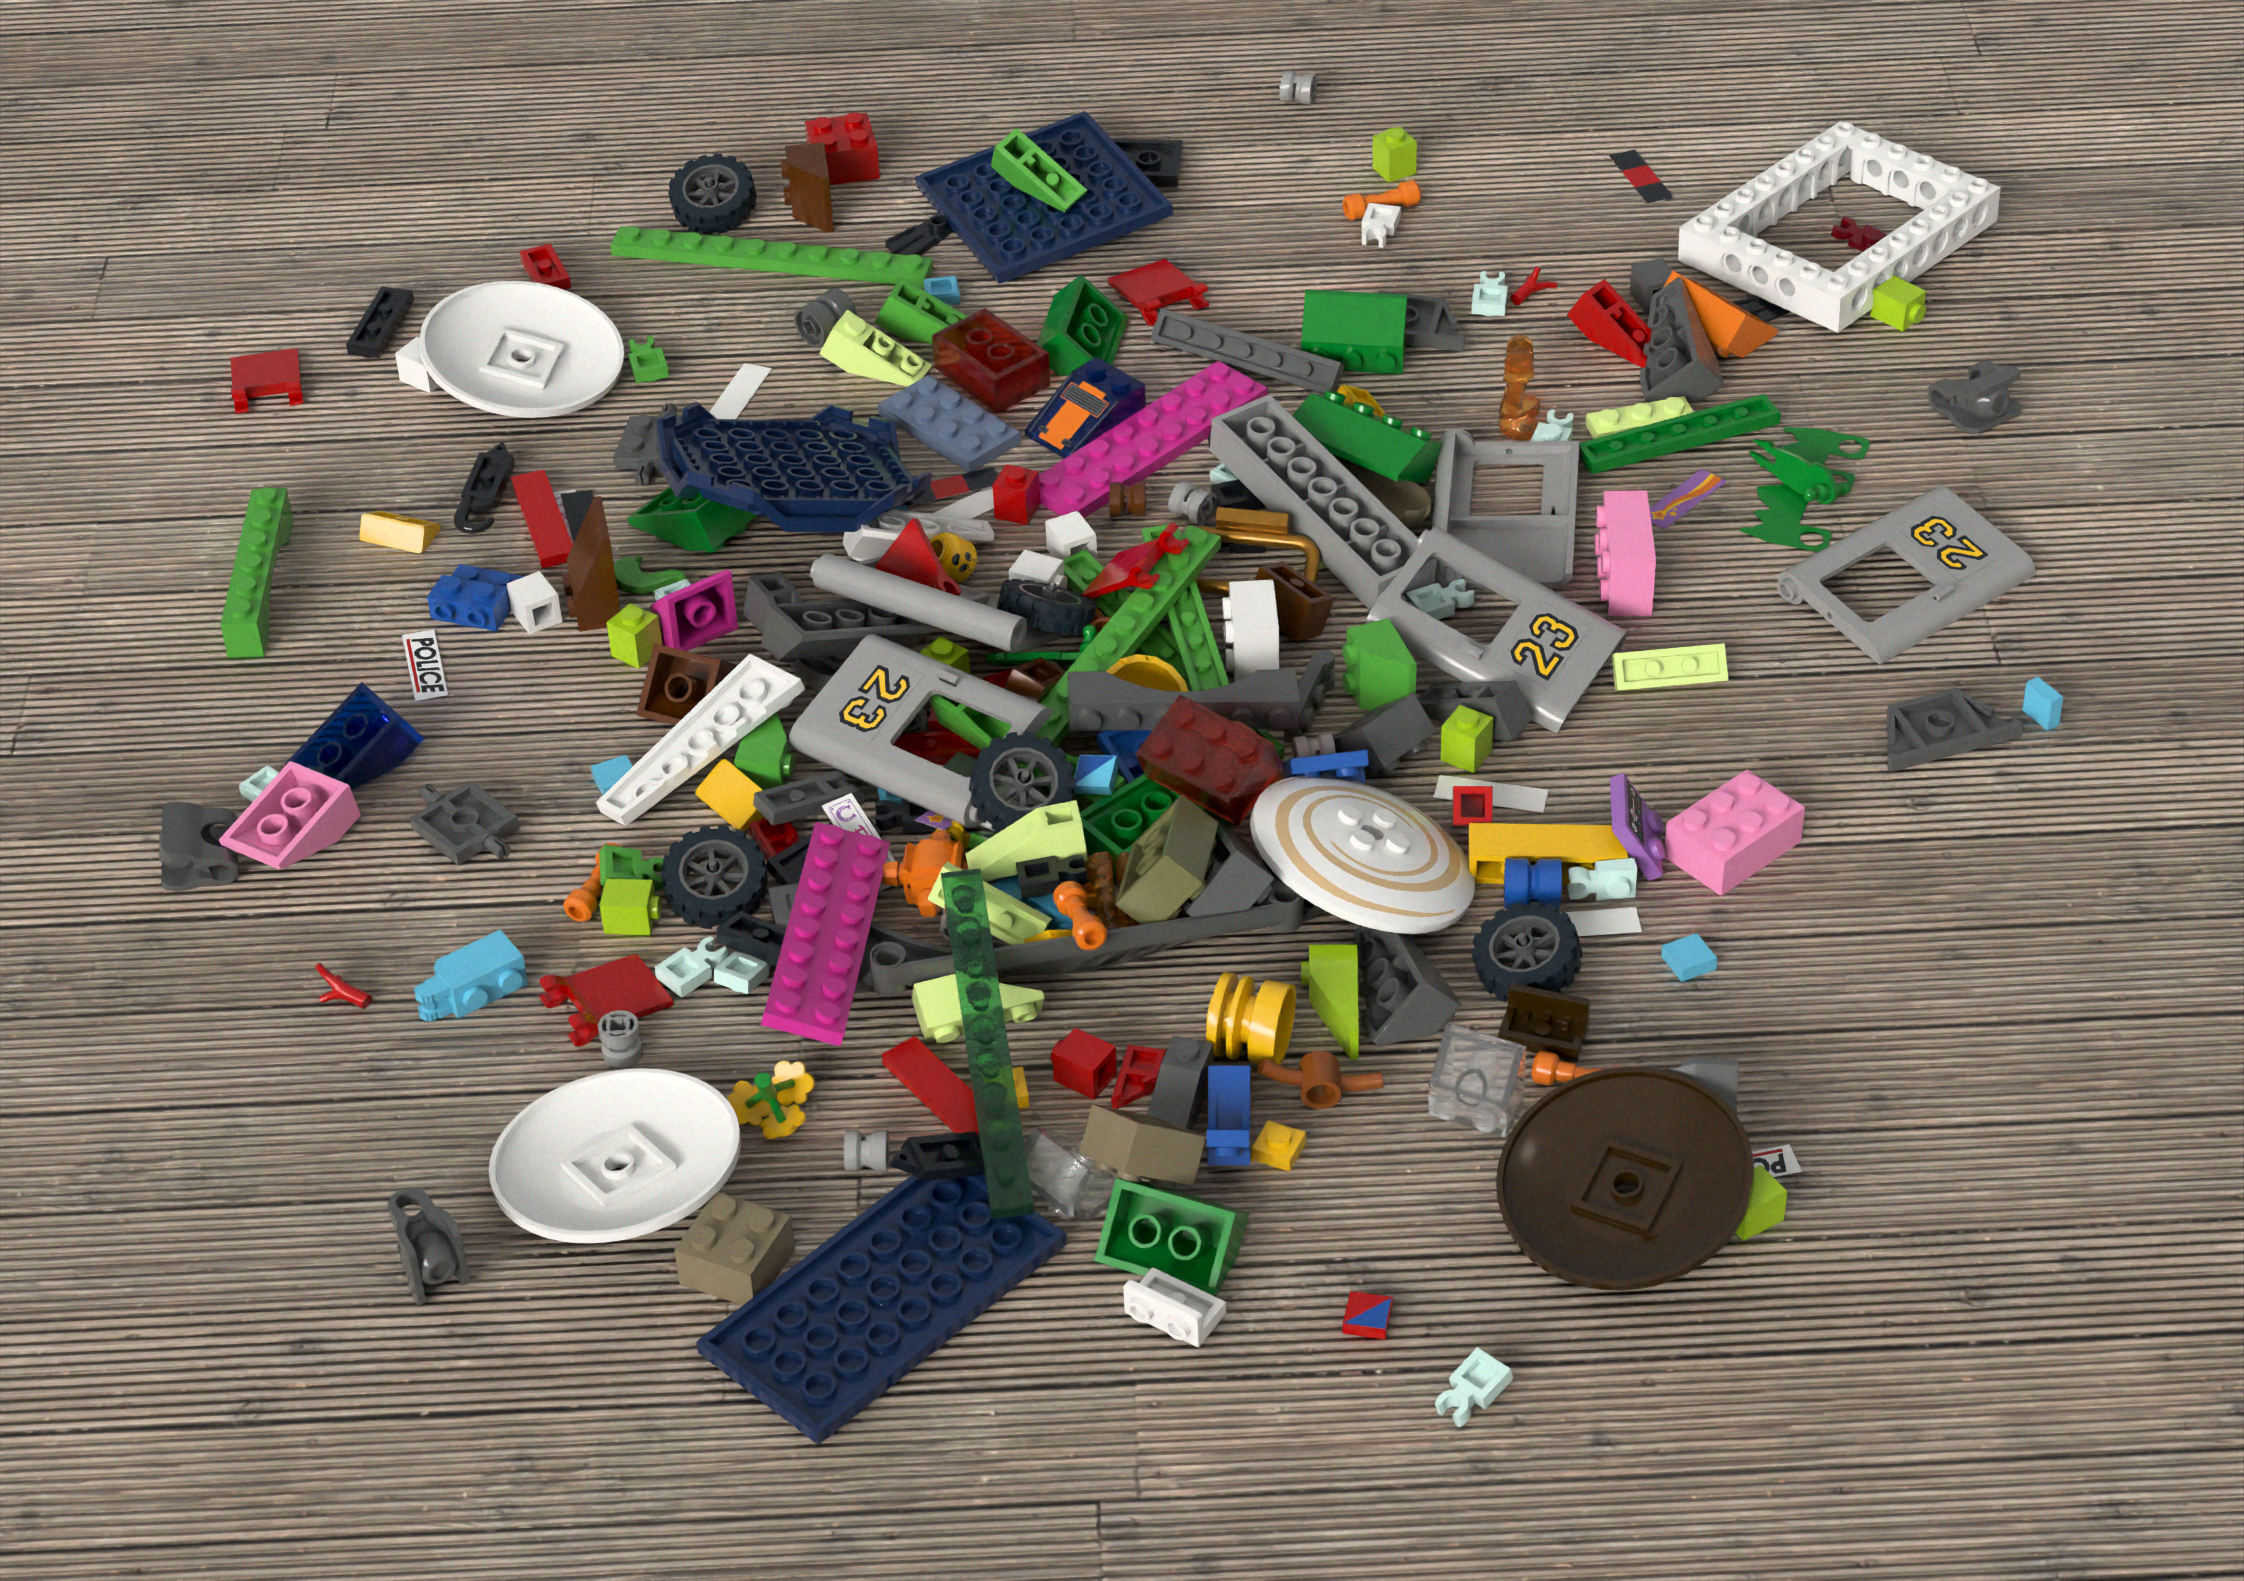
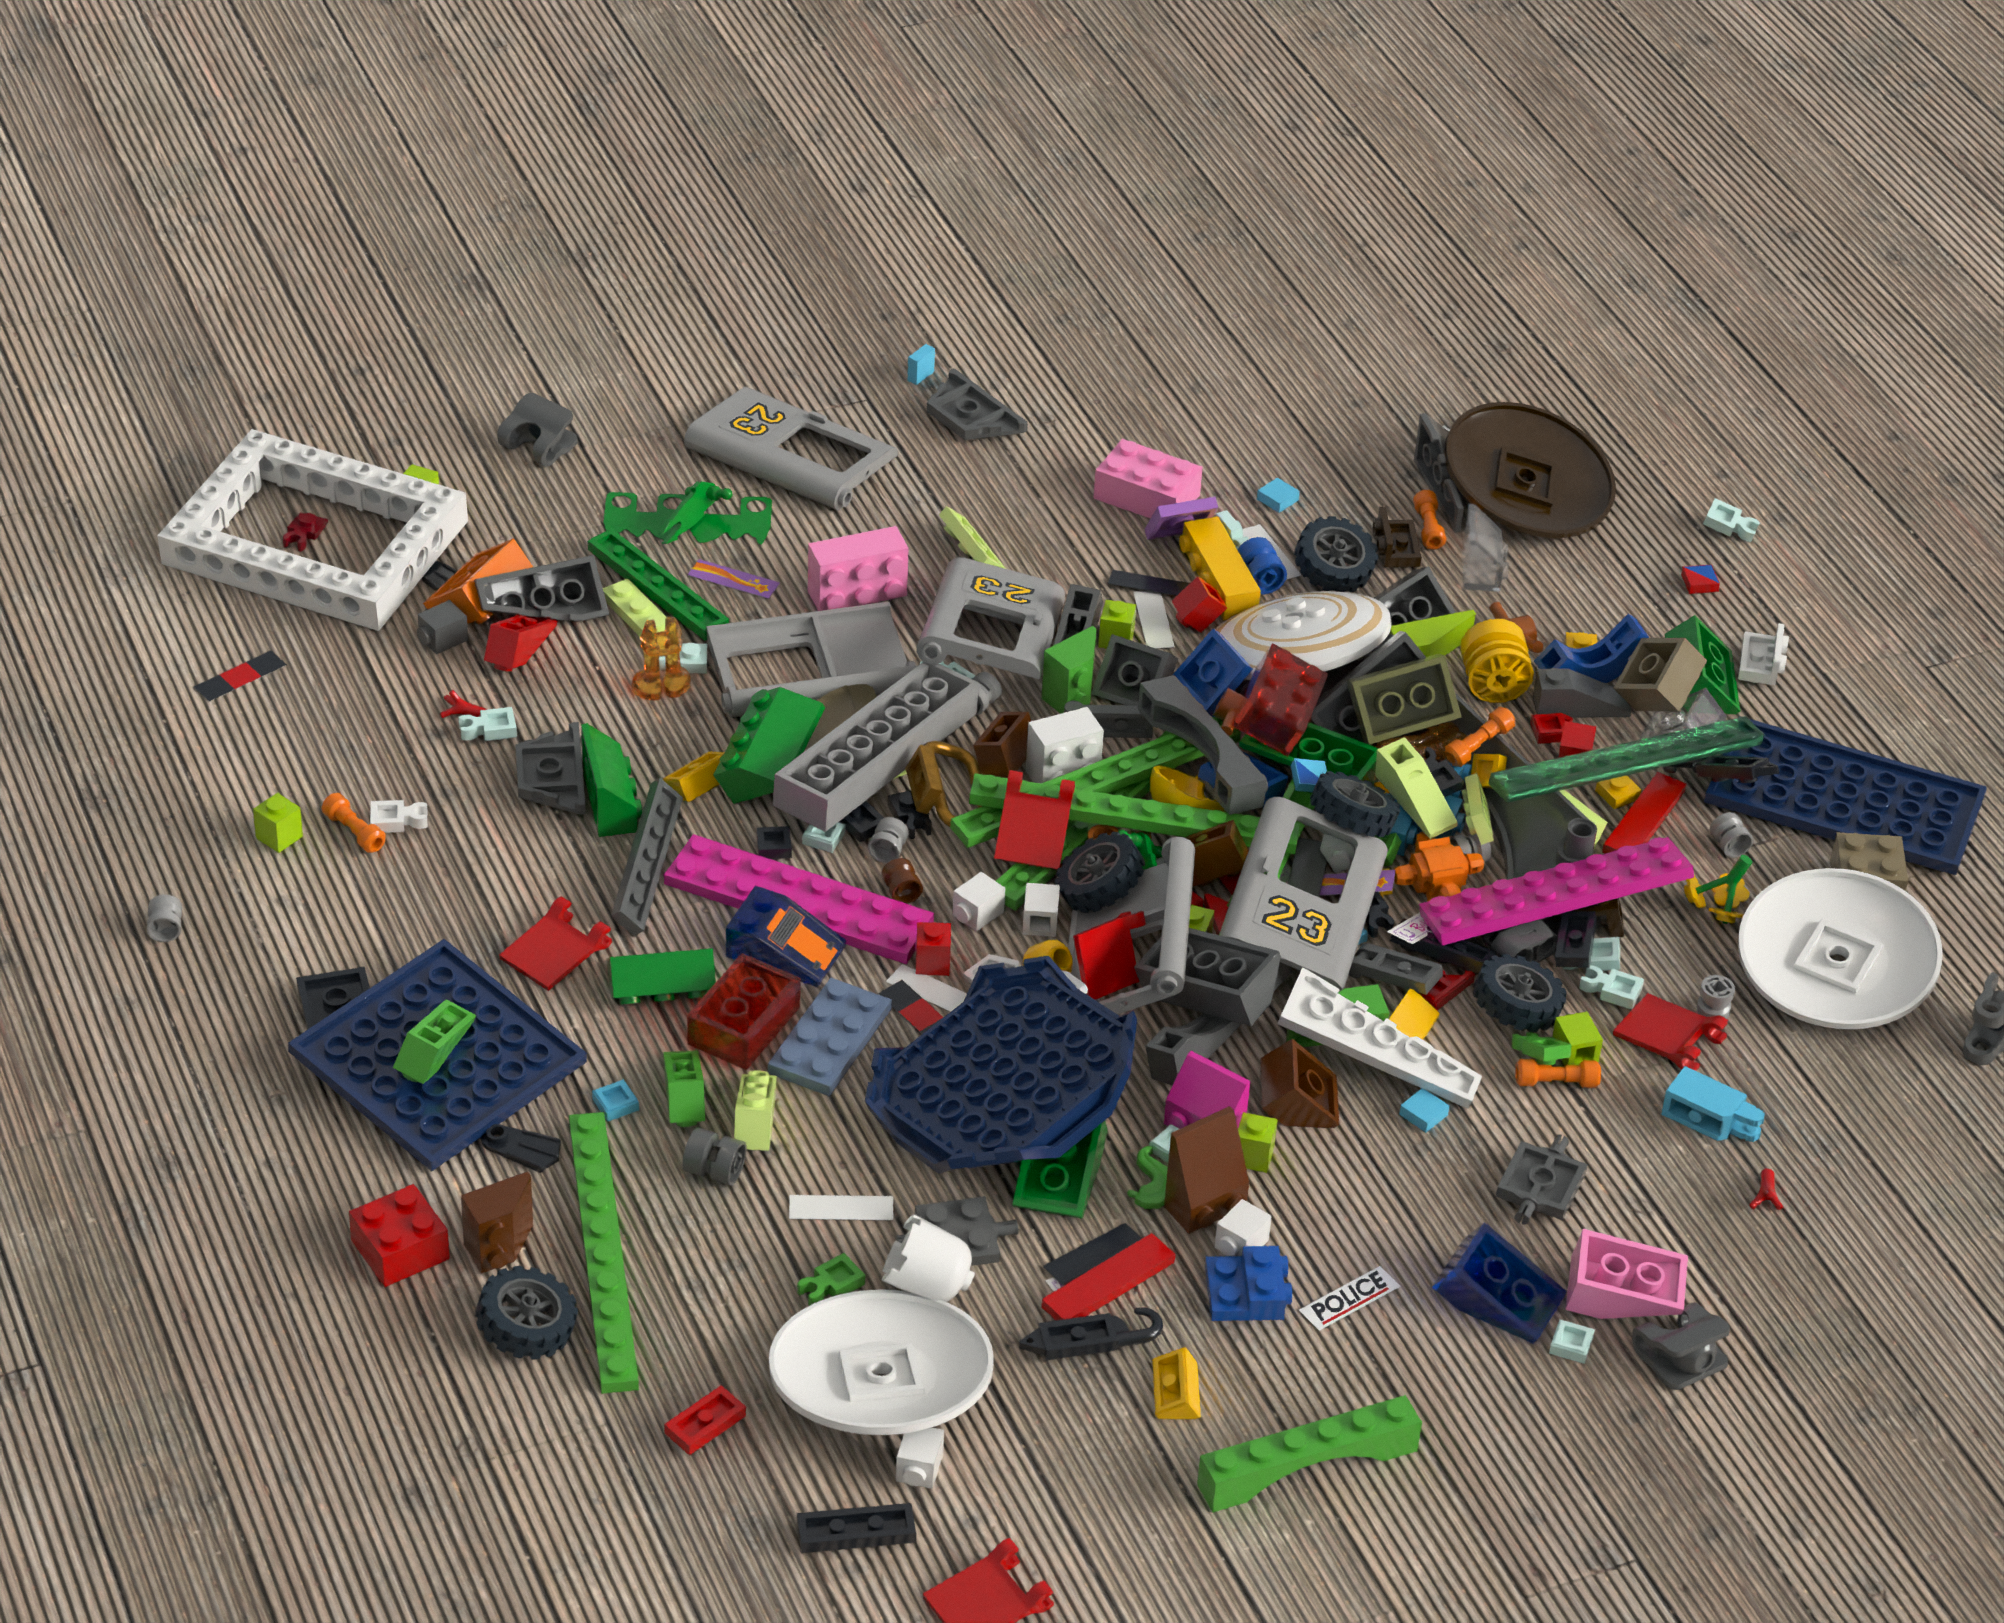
camera: 115 degrees left, 0 degrees up
none -> white cylinder [882,1214,974,1302]
none -> black sticker [1108,570,1190,596]

